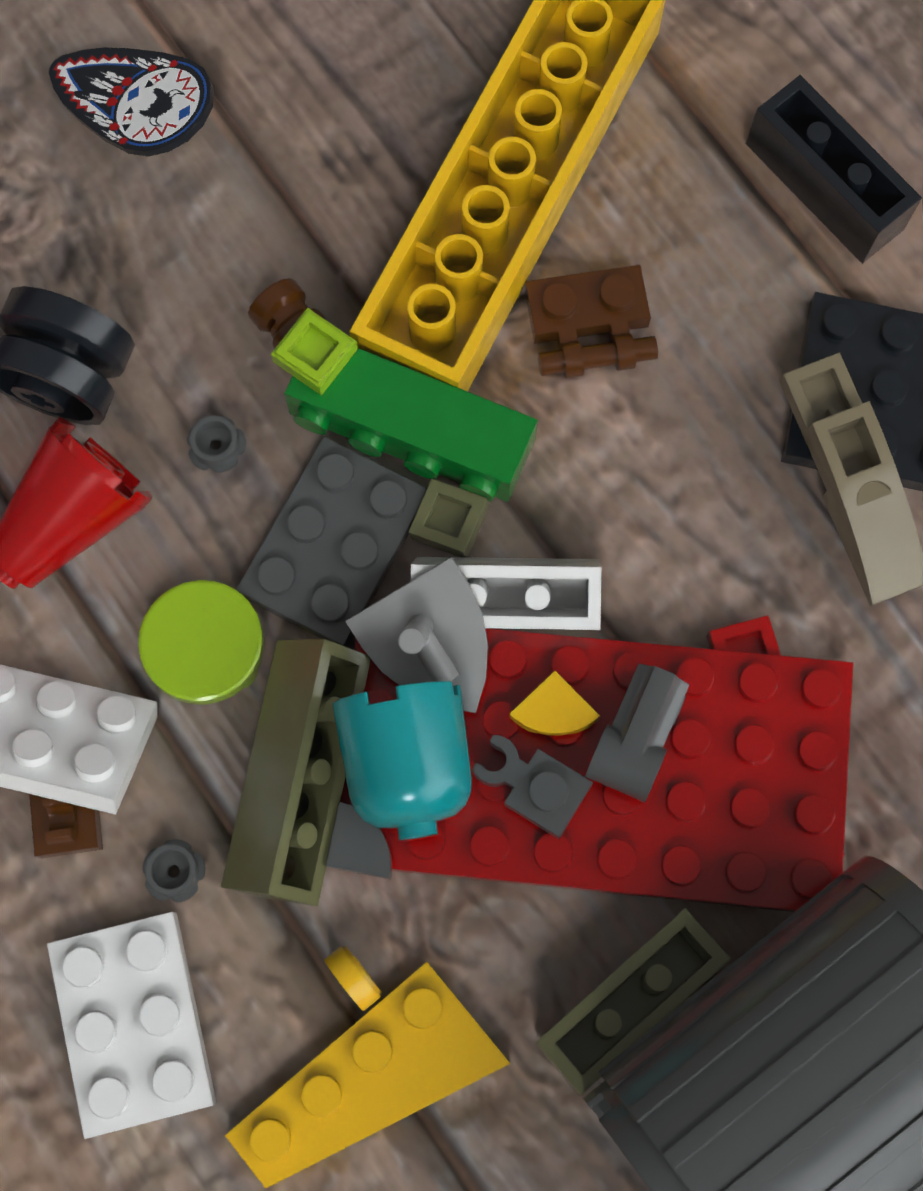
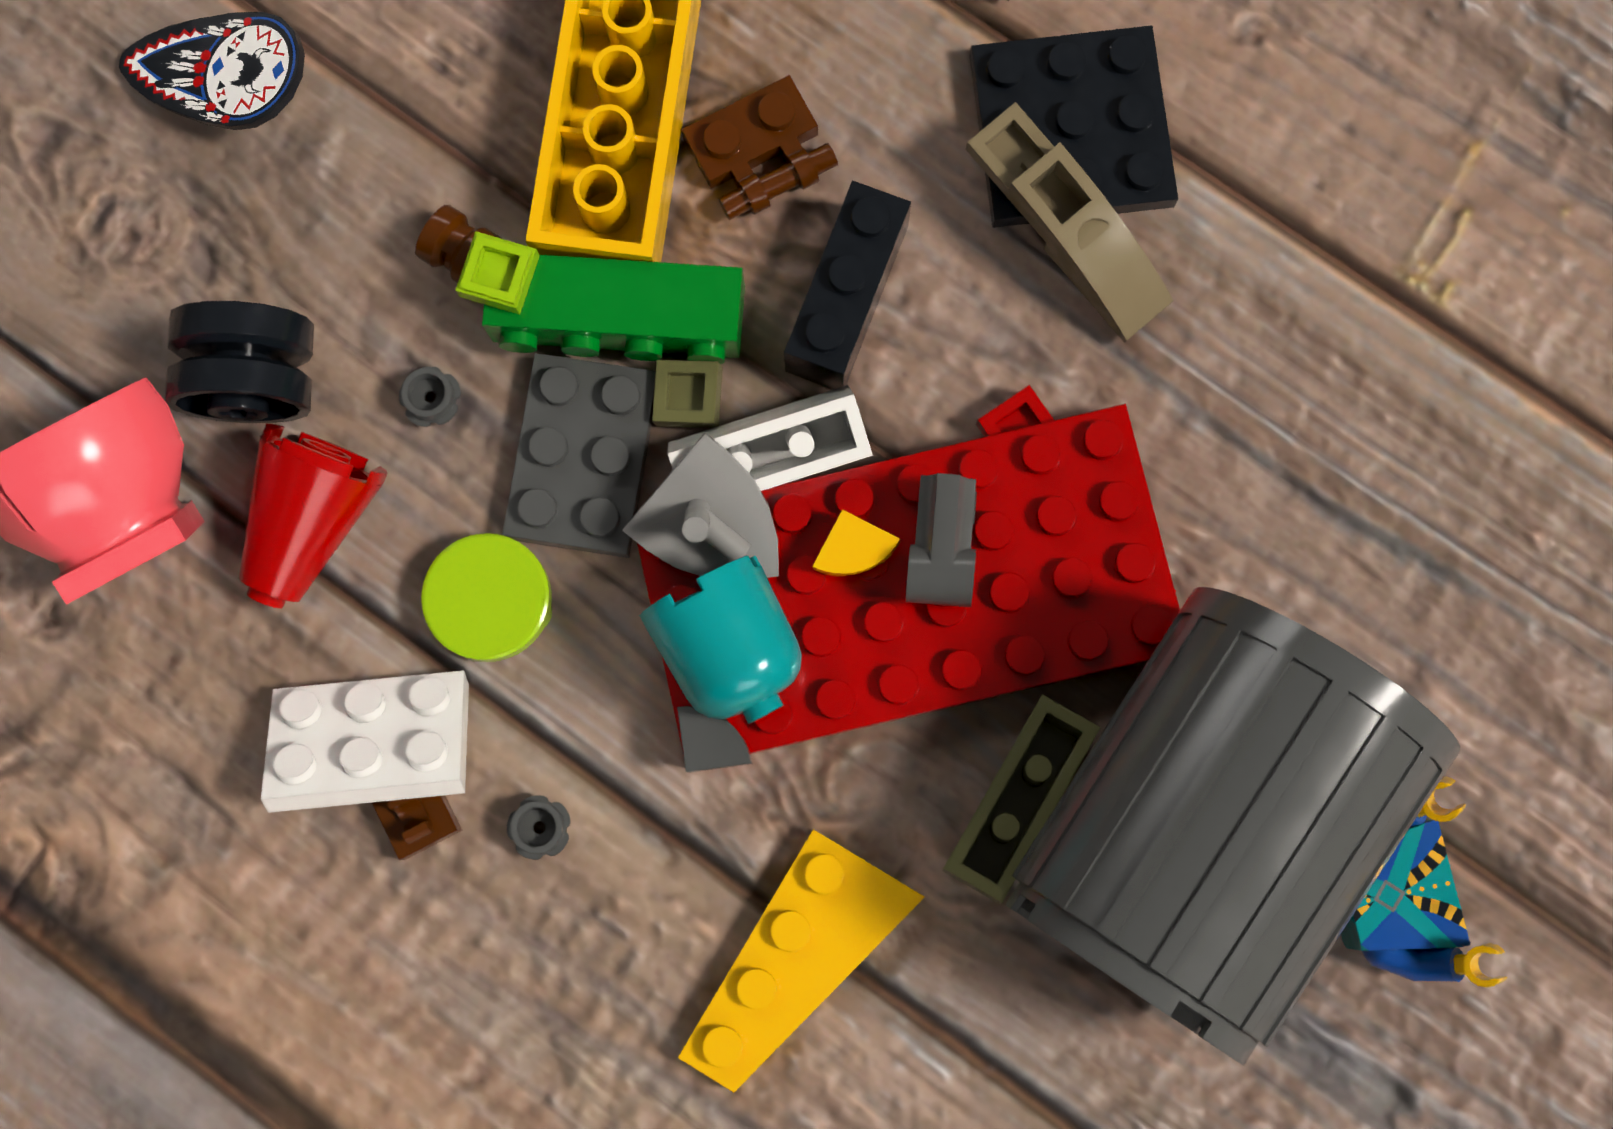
camera: 15 degrees left, 5 degrees up
white plate [47,912,217,1139] -> none
olive brick [221,639,371,906] -> none
yellow tile [324,945,382,1011] -> none
dark grey plate [472,735,593,840] -> none
none -> black brick [784,180,911,389]

